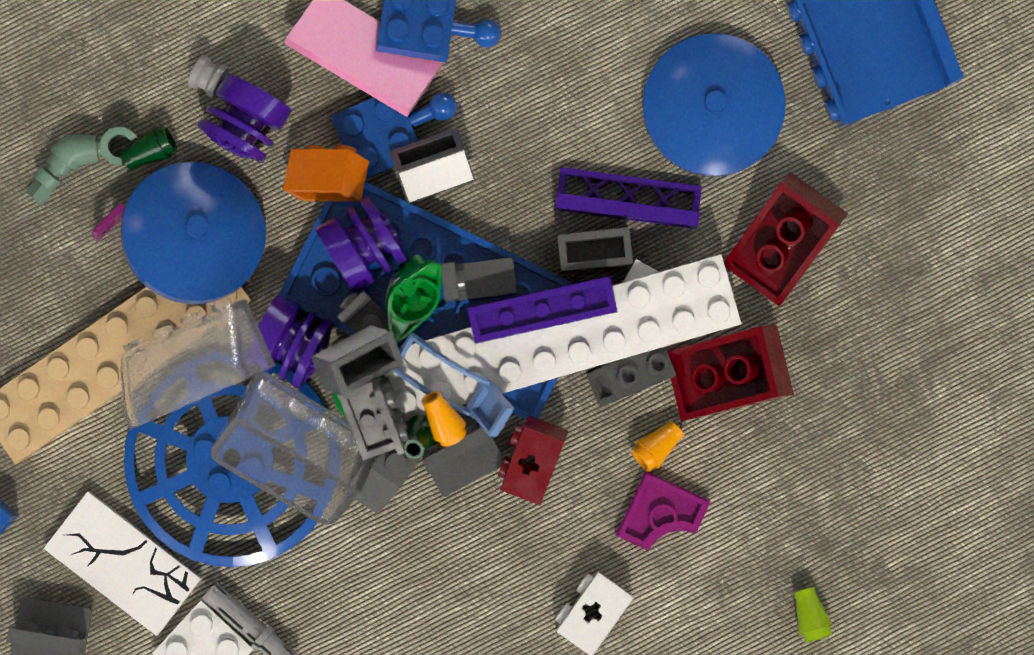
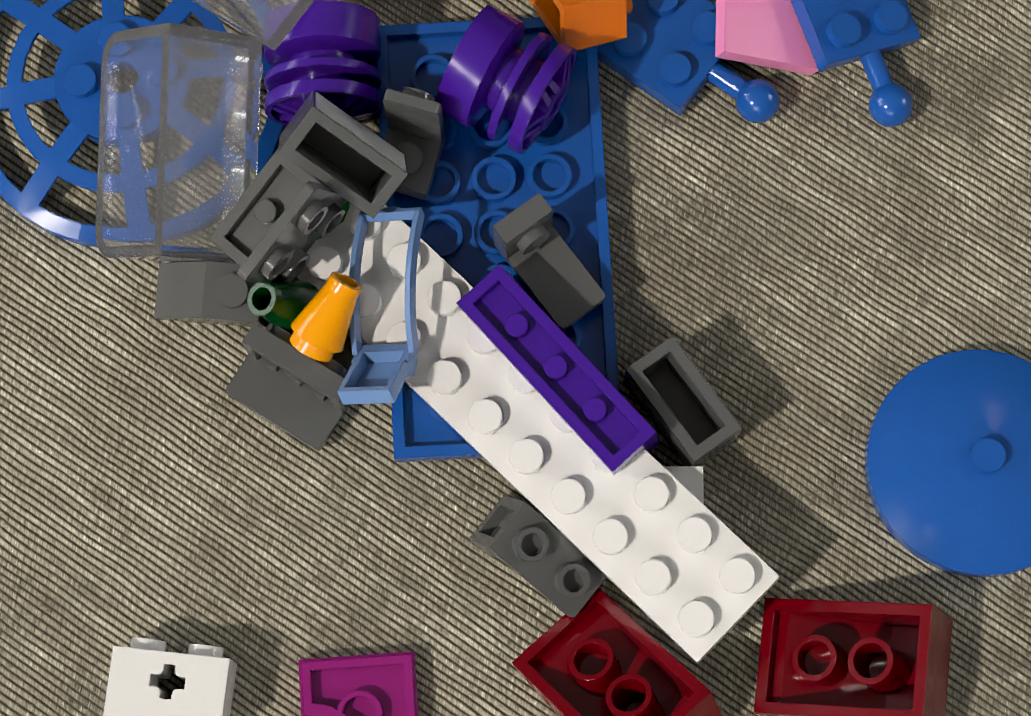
camera: 60 degrees right, 10 degrees down
green hat [385,255,442,342] -> none
brick [389,127,475,204] -> none
dark red brick [498,415,569,505] -> none
dark purple fence [555,167,702,229] -> none
light orange cone [631,420,684,472] -> none

